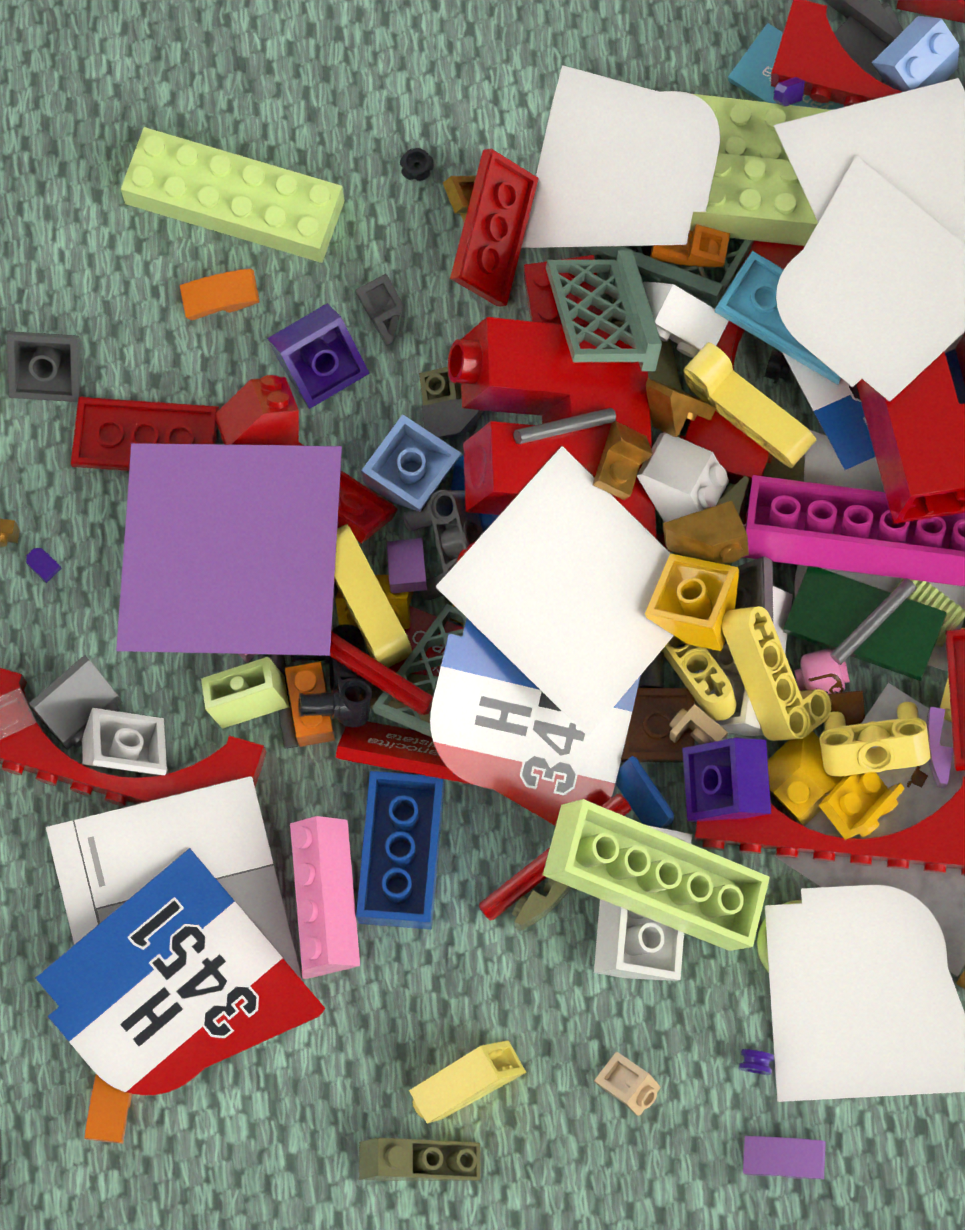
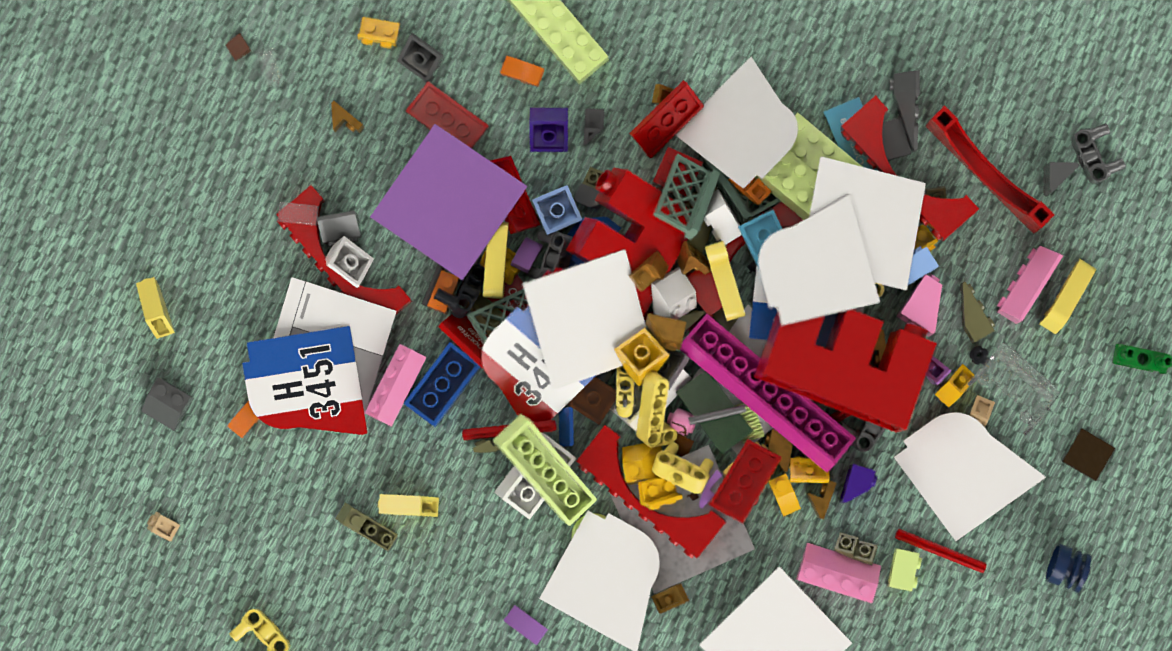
camera: 30 degrees right, 10 degrees up
dark purple piece [26,548,62,583] -> none
yellowish green brick [201,657,289,729] -> none
red slope [216,375,299,446] -> none
red axle [330,631,433,715] -> none
black plate [400,148,434,181] -> none
dark grey bar [514,408,616,444] -> none
tan bracket [594,1051,661,1116] -> none
tan bracket [669,704,728,744] -> none
dark purple slope [683,738,771,822] -> none
dark purple bush [738,1049,774,1075] -> none
dark purple piece [773,77,805,107] -> none
light blue slope [872,16,959,92] -> none

